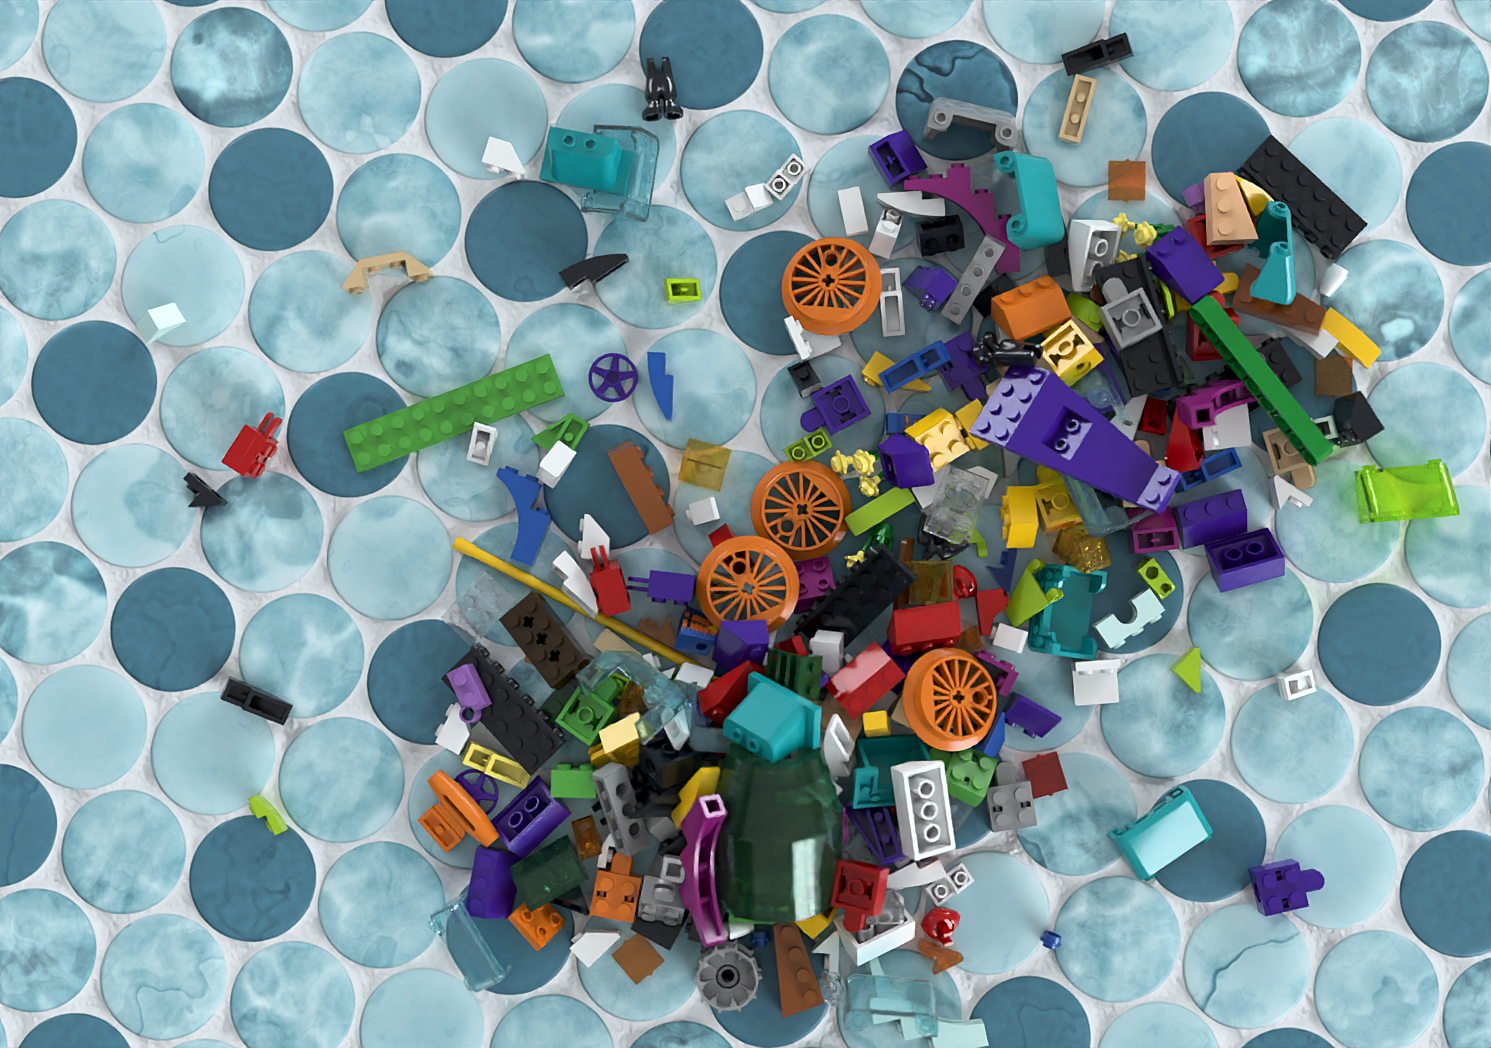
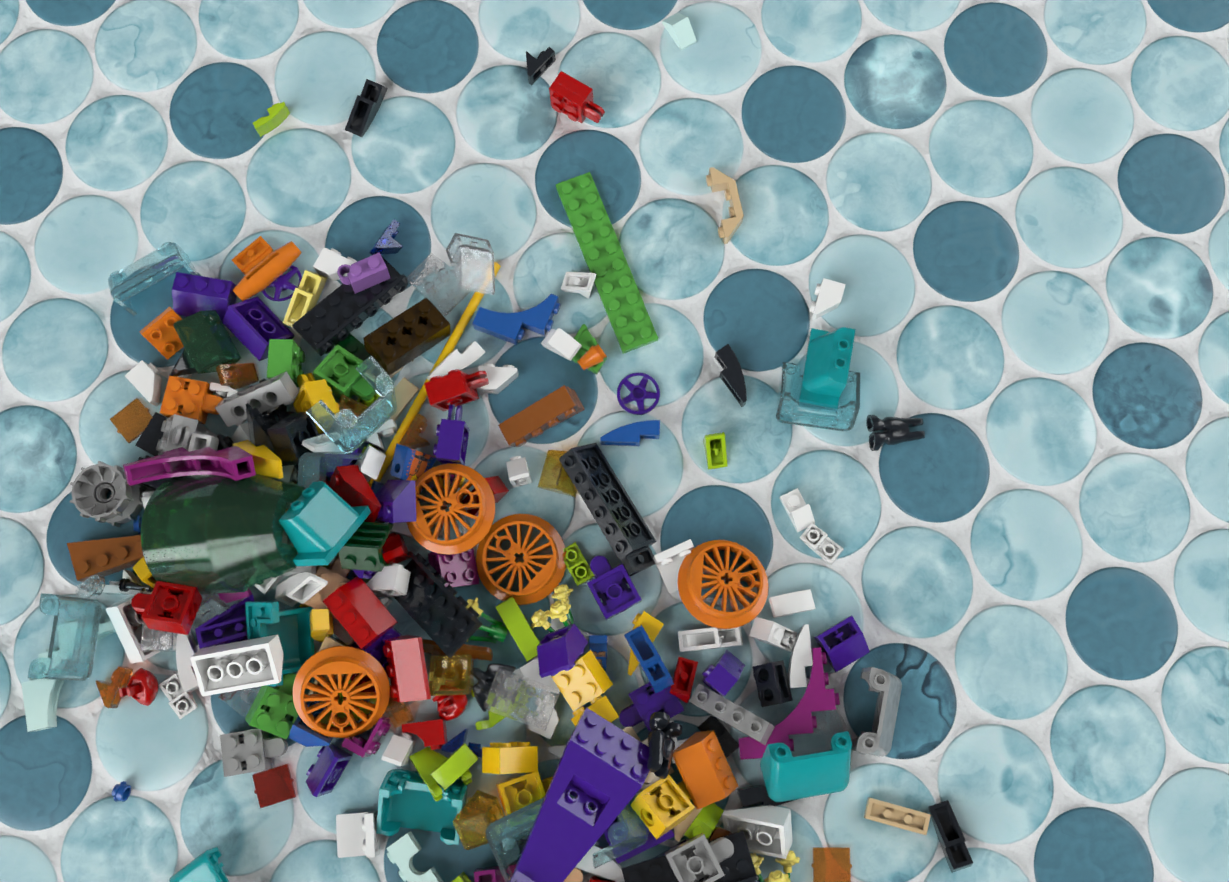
camera: 90 degrees right, 10 degrees down
none -> black piece [119,578,154,592]
none -> clear blue slope [369,219,403,255]
none -> lime slope [431,743,478,790]
none -> clear slope [446,233,495,295]
none -> black bracket [559,443,657,560]
none -> orange cone [577,344,607,370]
none -> red slope [670,657,698,703]

